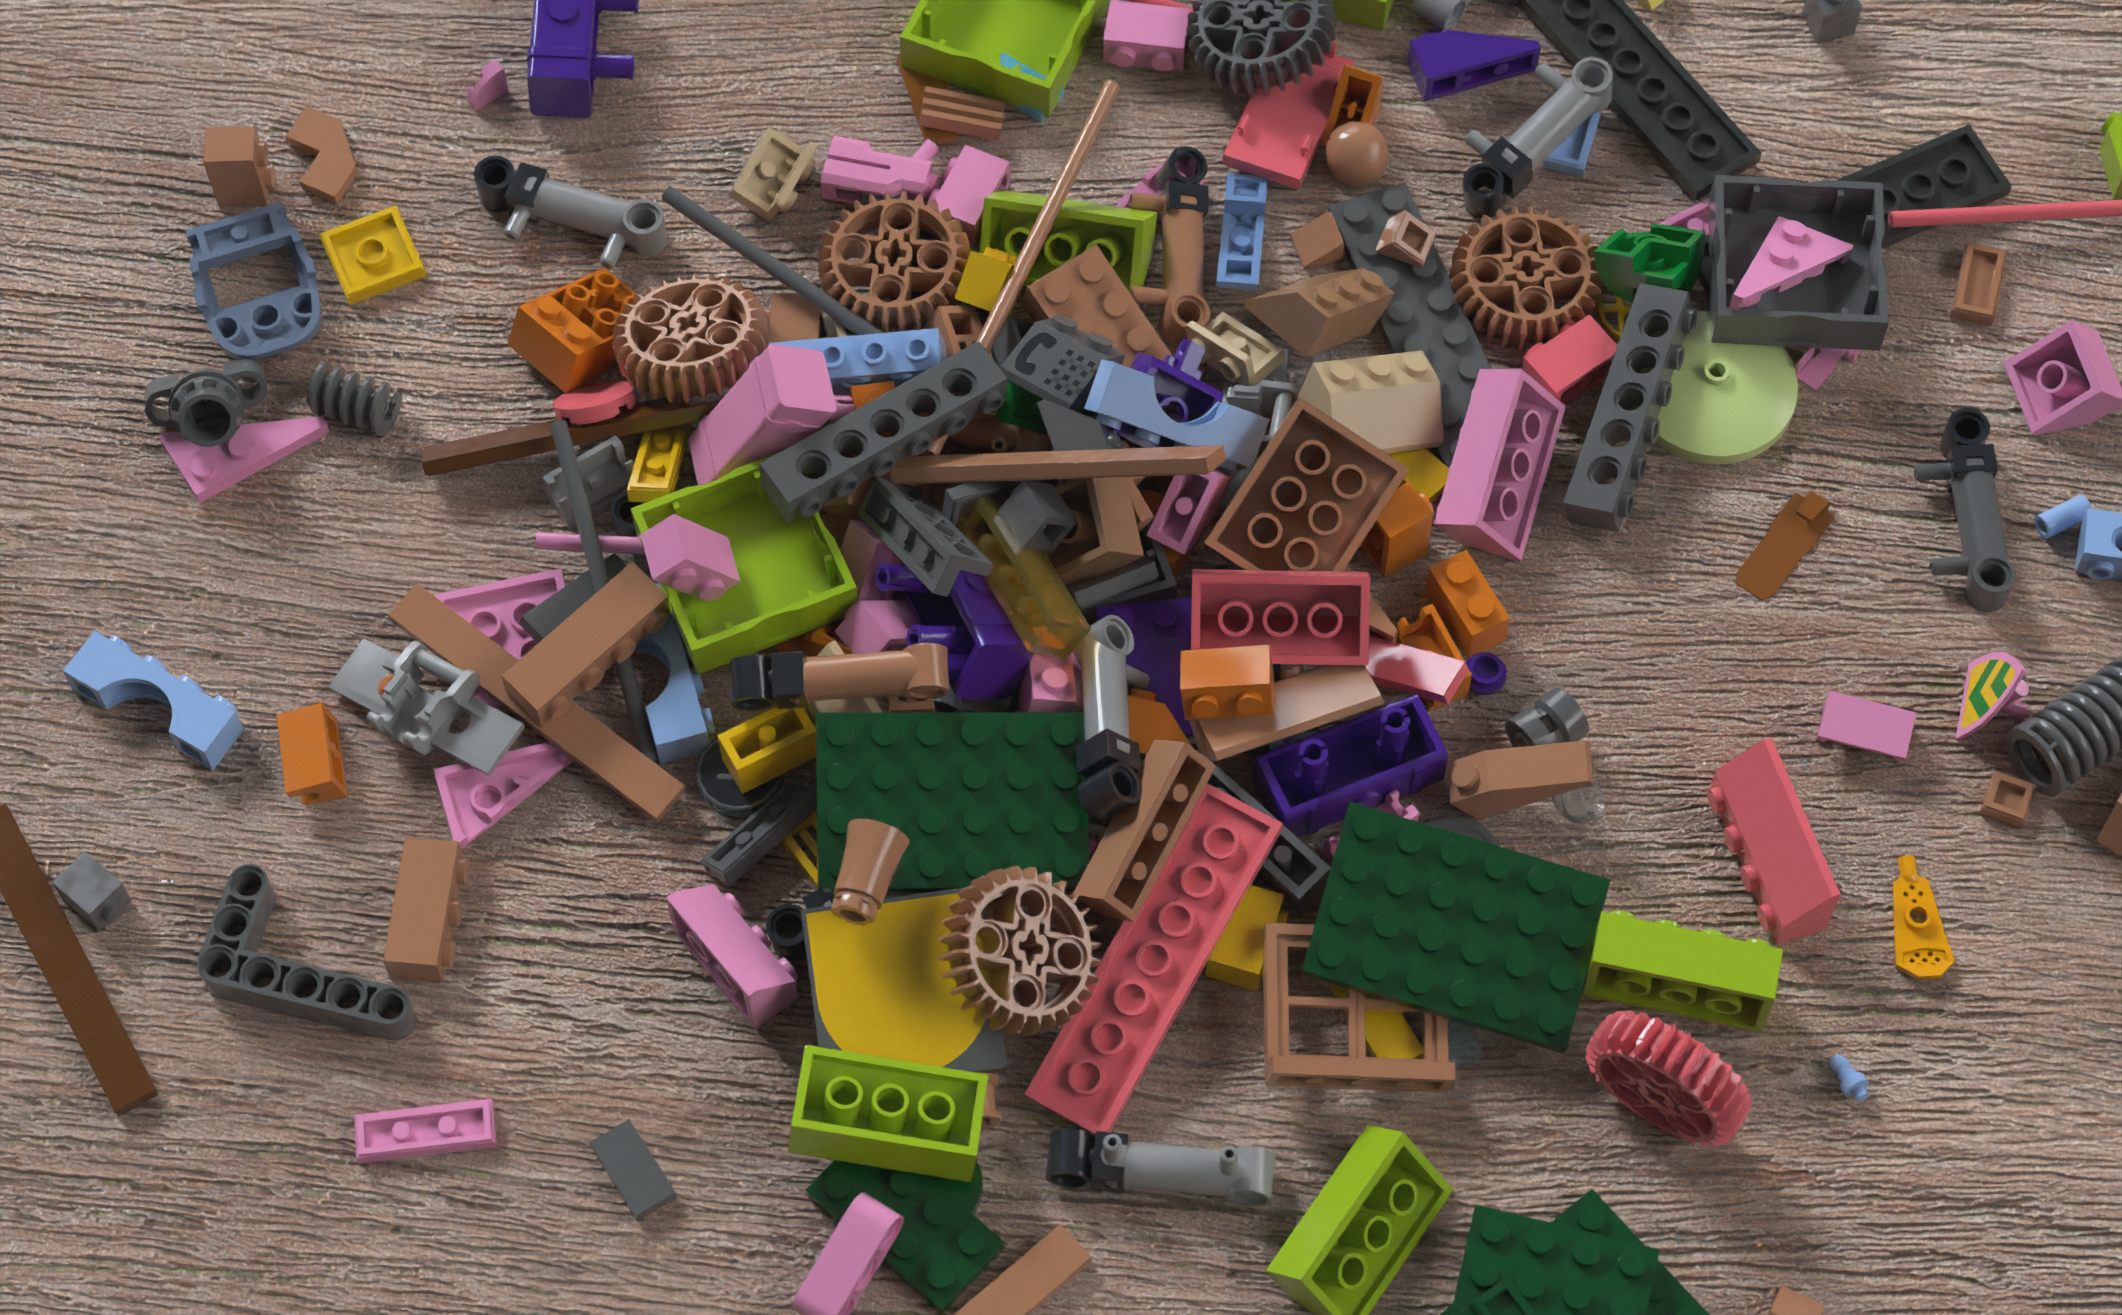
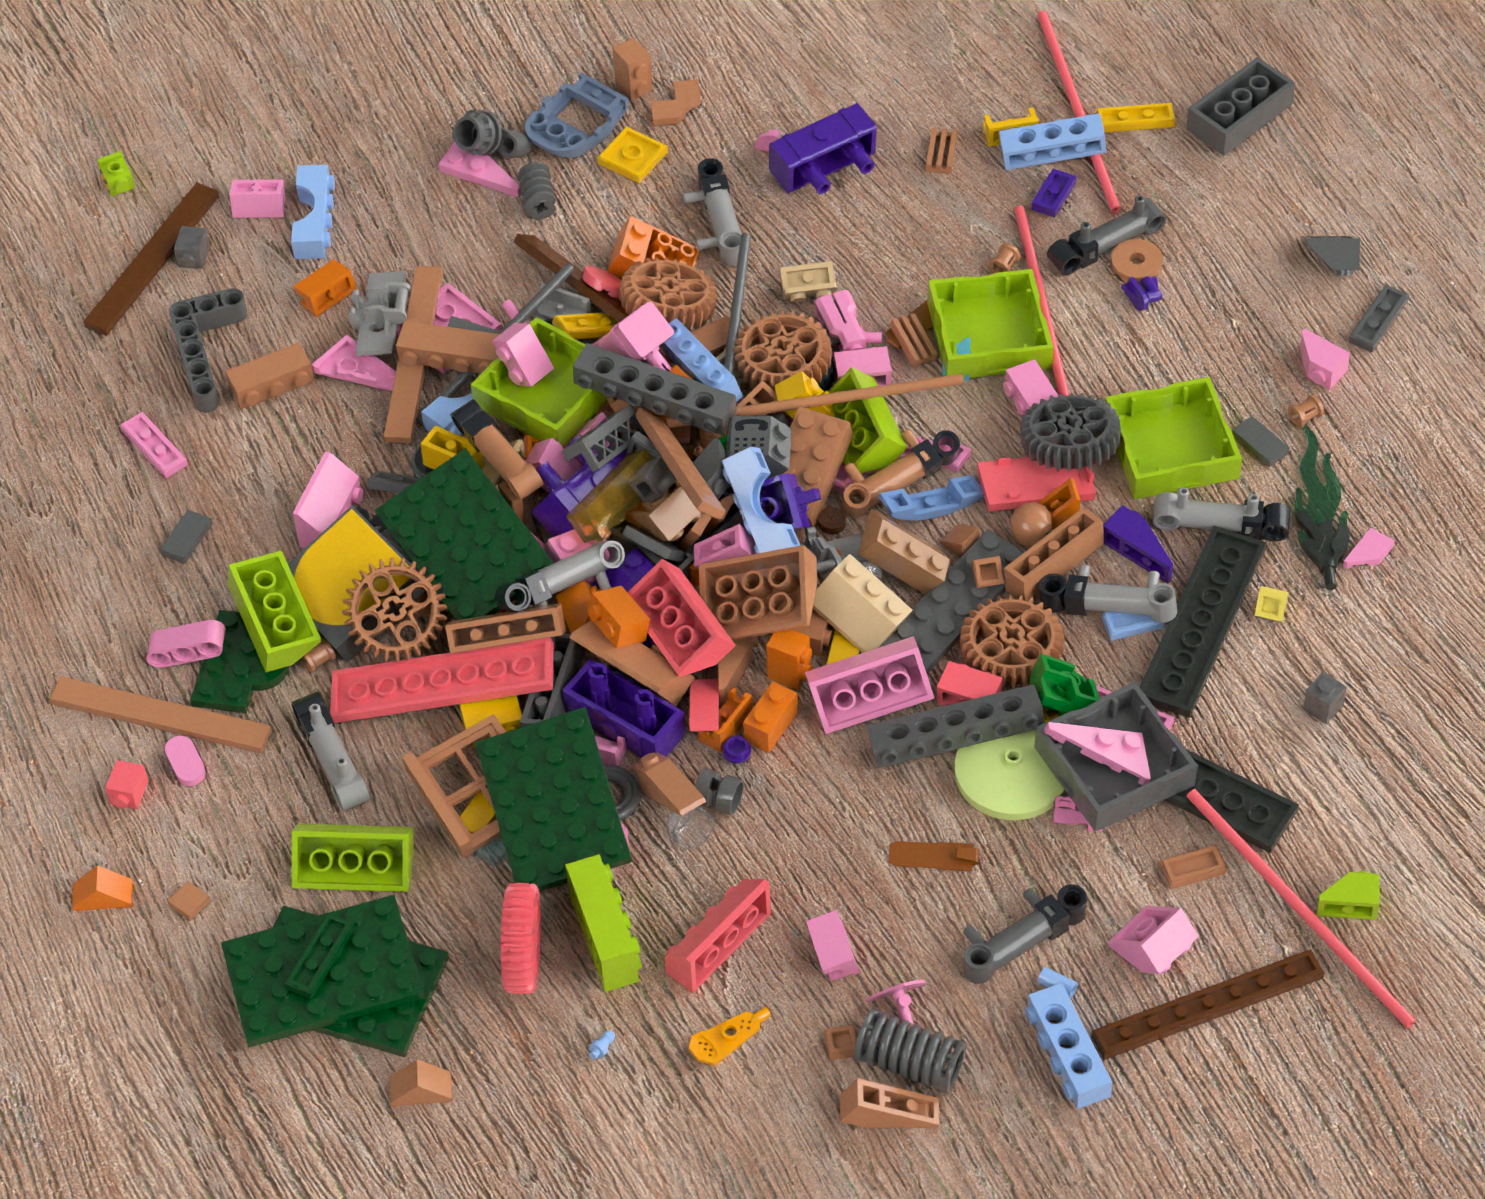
camera: 60 degrees right, 10 degrees down
nougat plant [831,819,910,926] -> none
tan bracket [1185,312,1285,386] -> none
none -> bright pink hinge [229,179,286,218]
none -> nougat brick [1004,508,1104,602]

